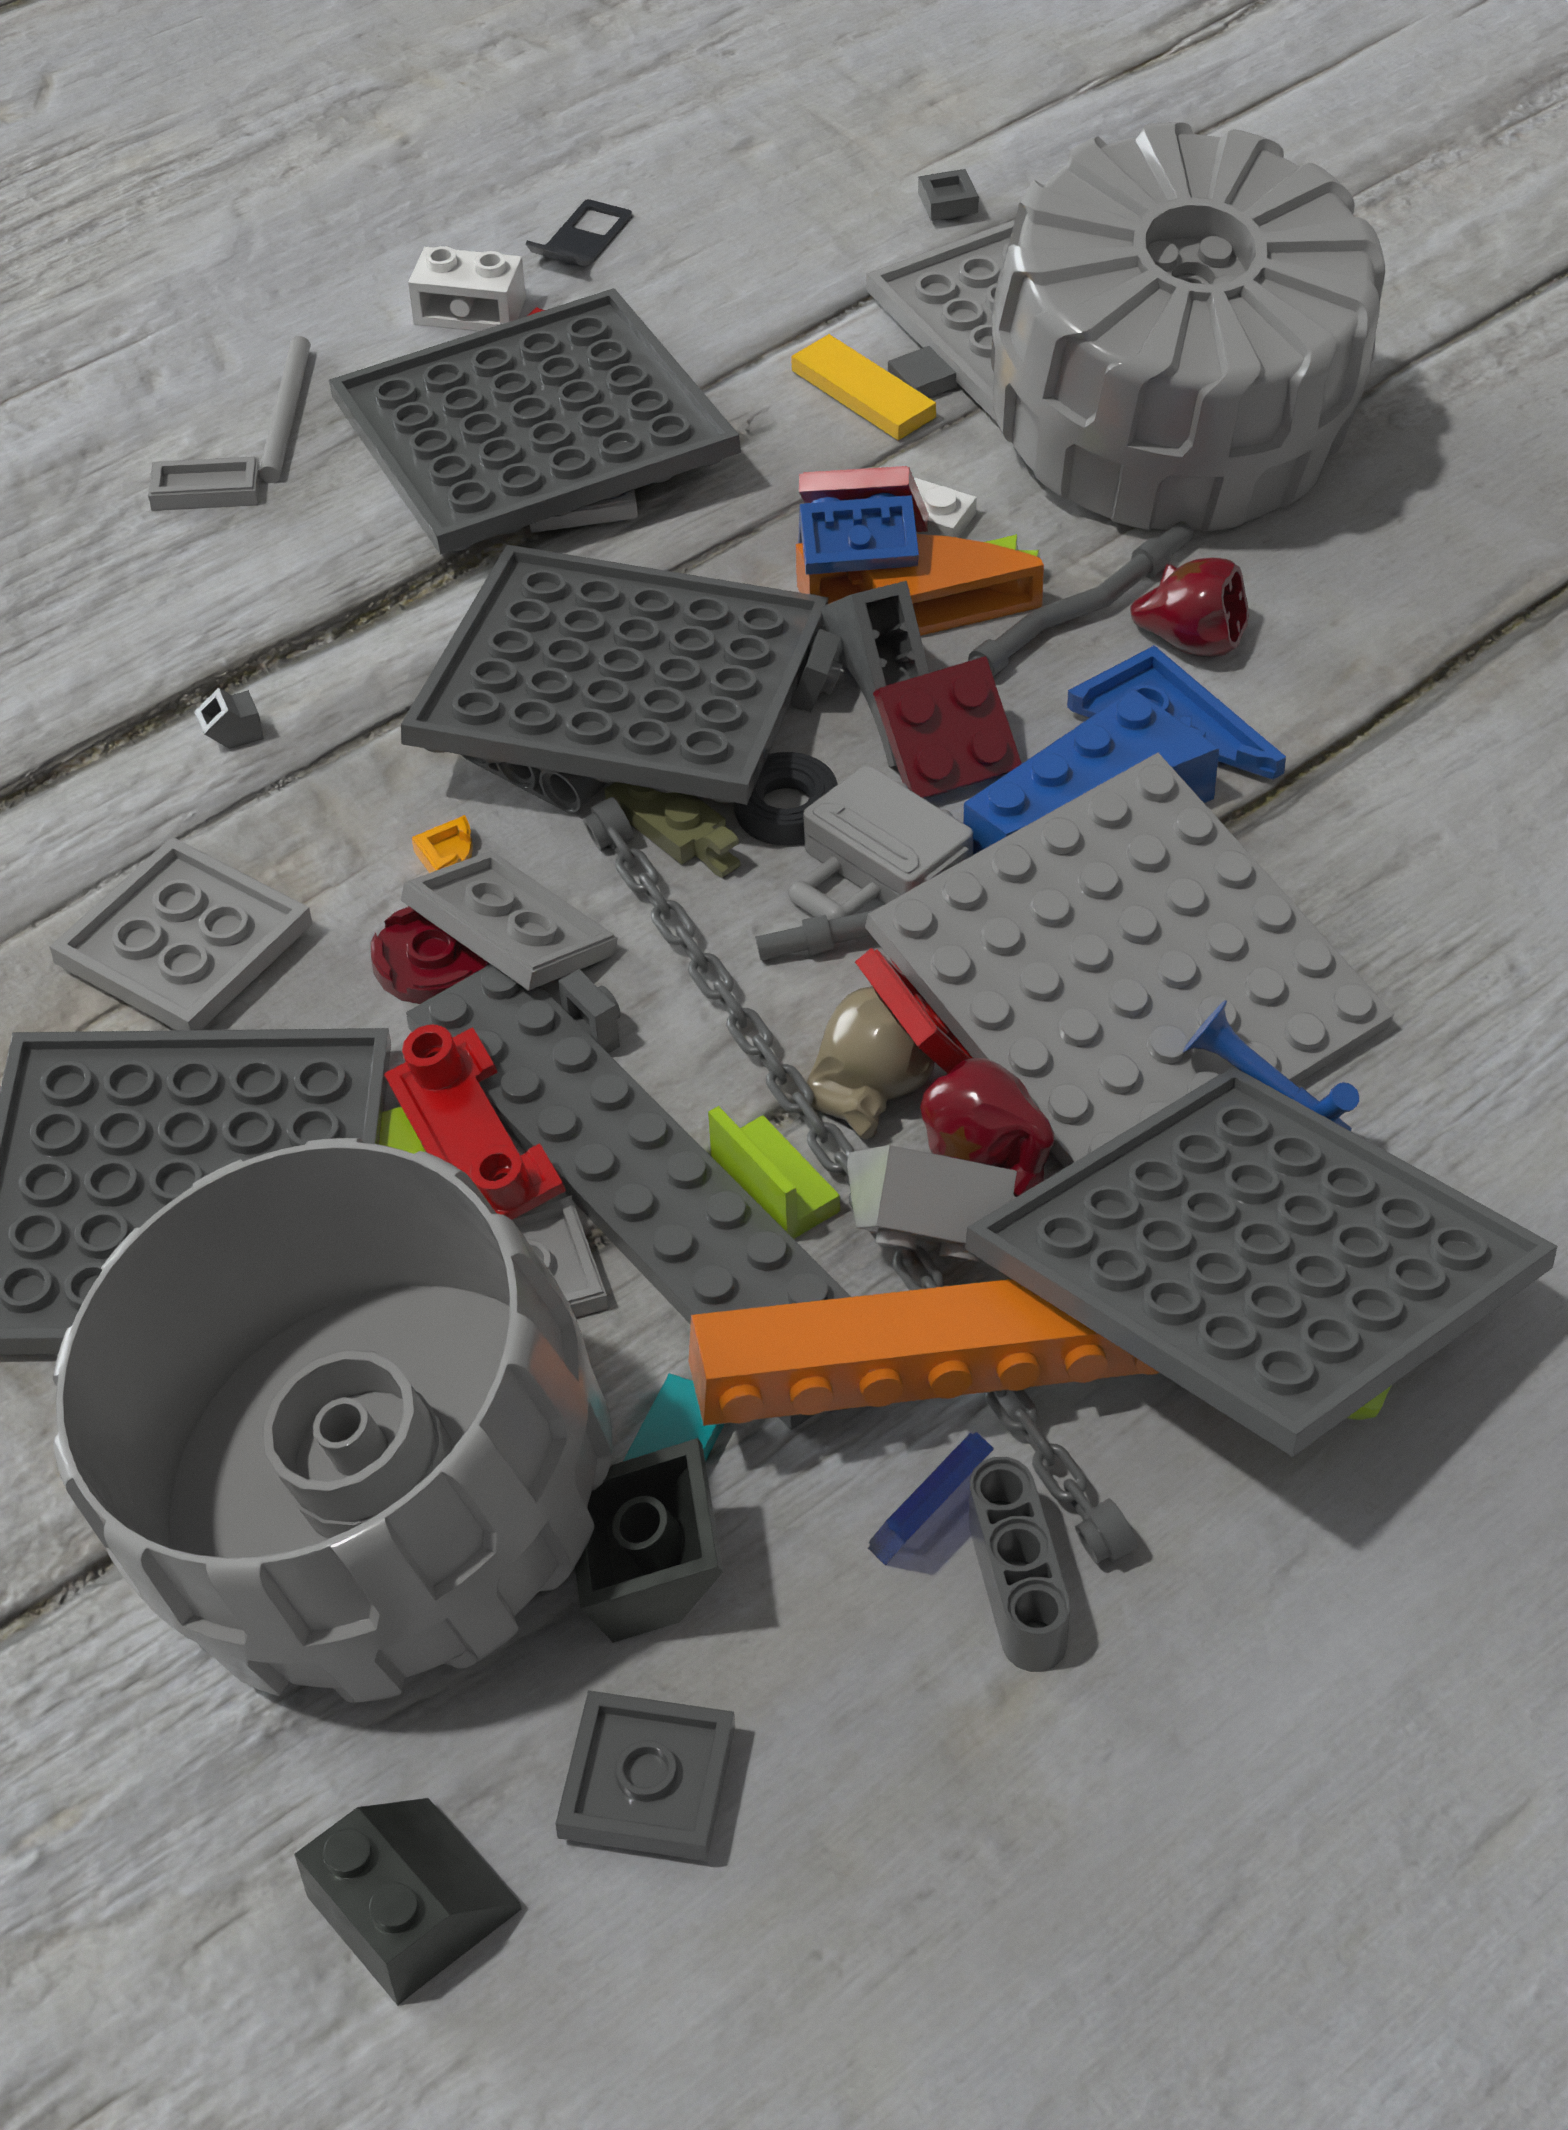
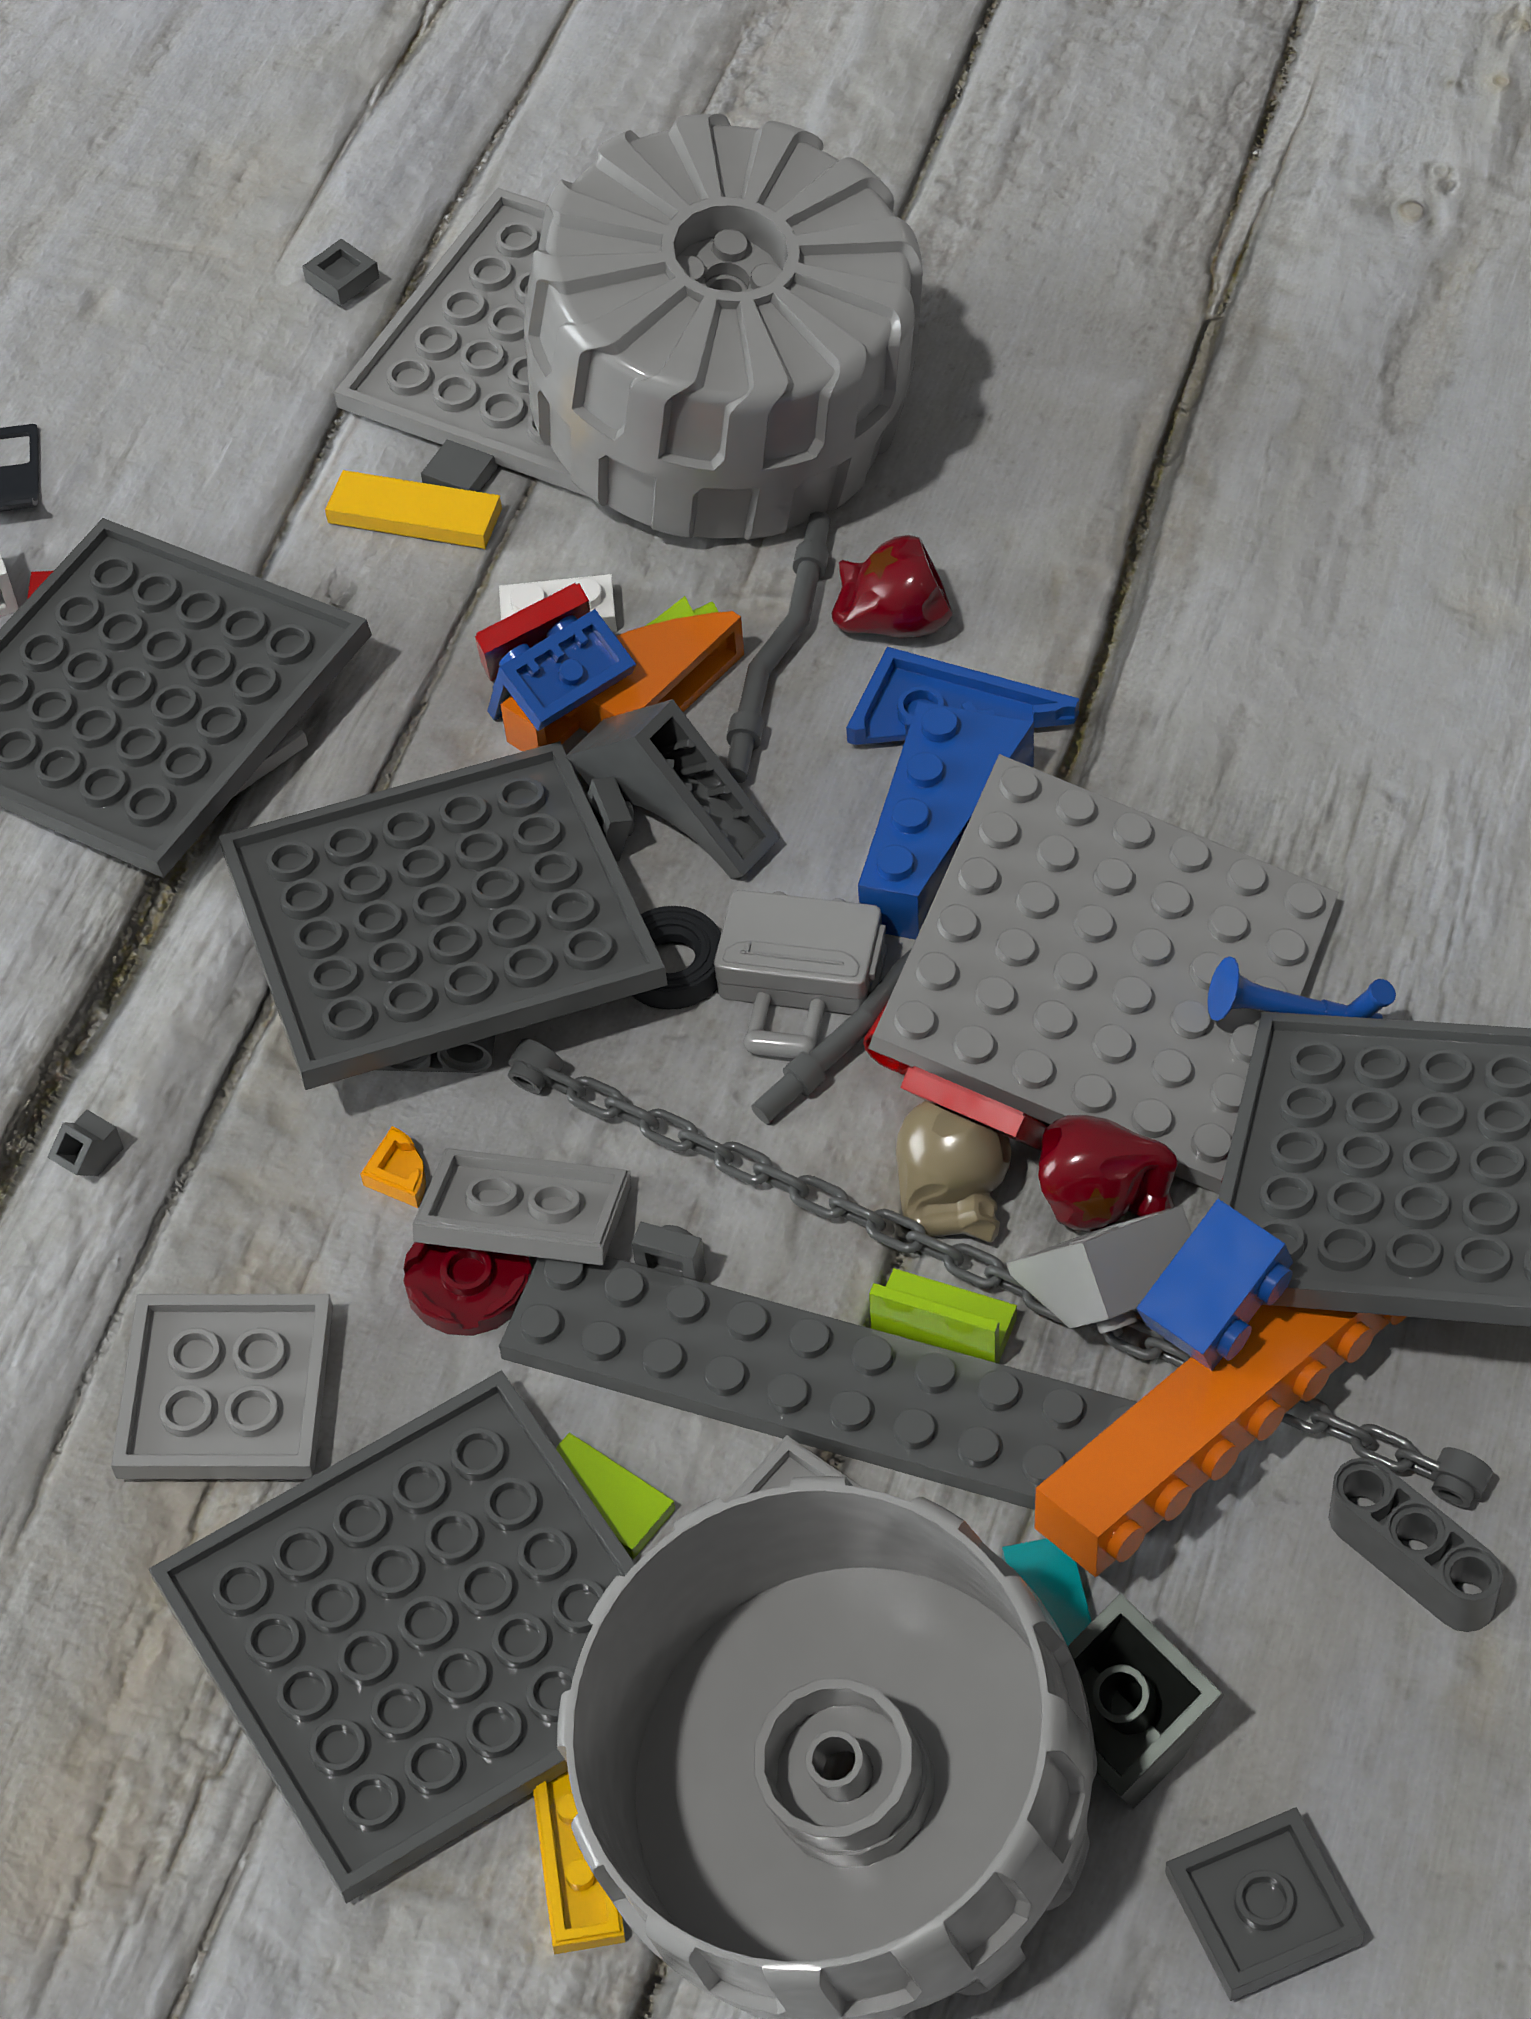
camera: 30 degrees left, 5 degrees up
red brick [384,1025,566,1220] -> none
olive plate [604,782,741,878] -> none
clear blue tile [868,1432,994,1566] -> none
dark red plate [873,656,1022,799] -> none
none -> blue brick [1136,1199,1293,1371]

